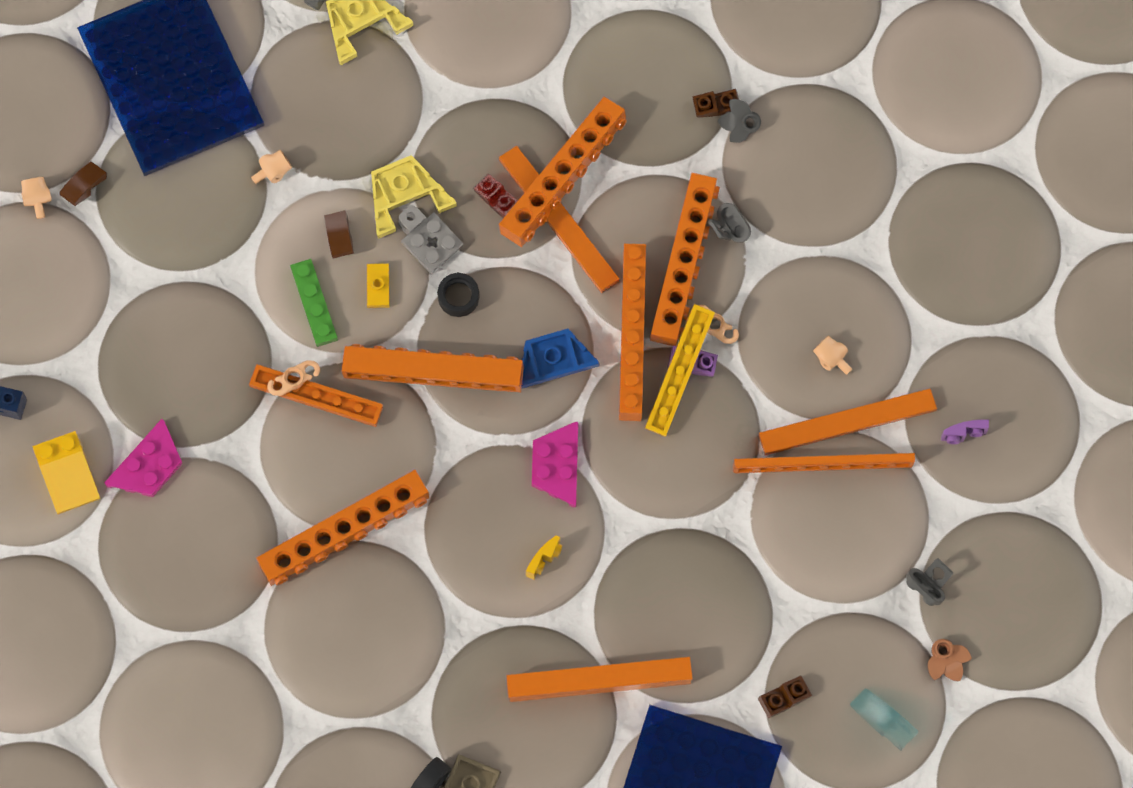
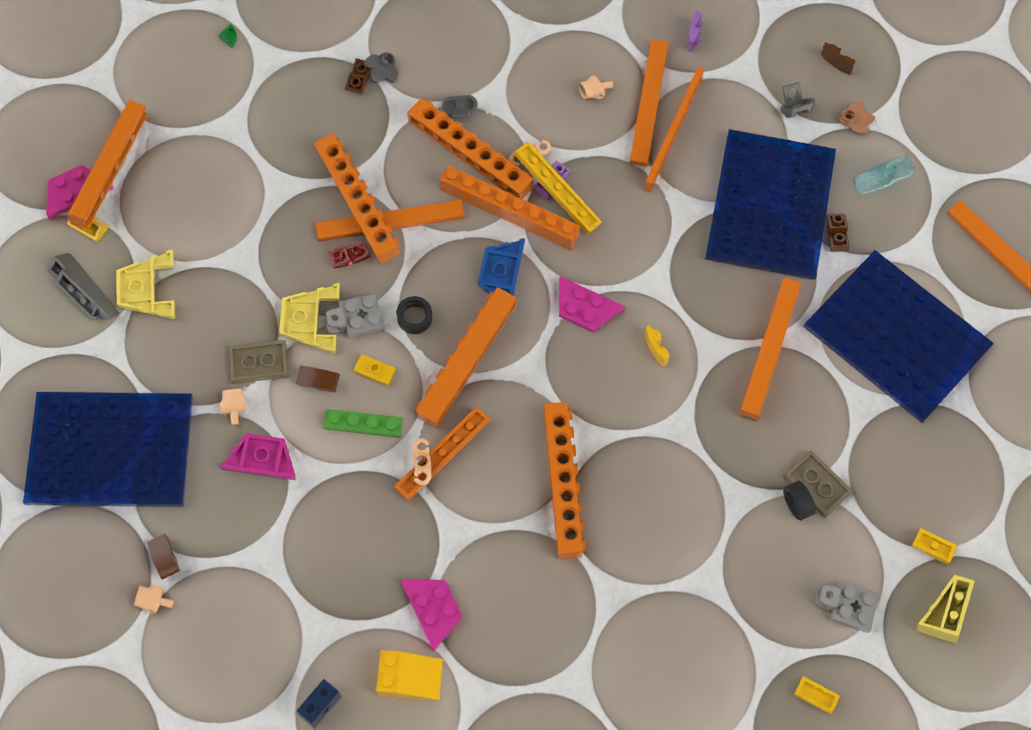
camera: 65 degrees left, 5 degrees down
none -> dark pink wing [220,433,296,480]
none -> dark tan tile [228,340,289,384]
none -> clear blue plate [705,129,836,280]
none -> reddish brown slope [821,42,856,75]

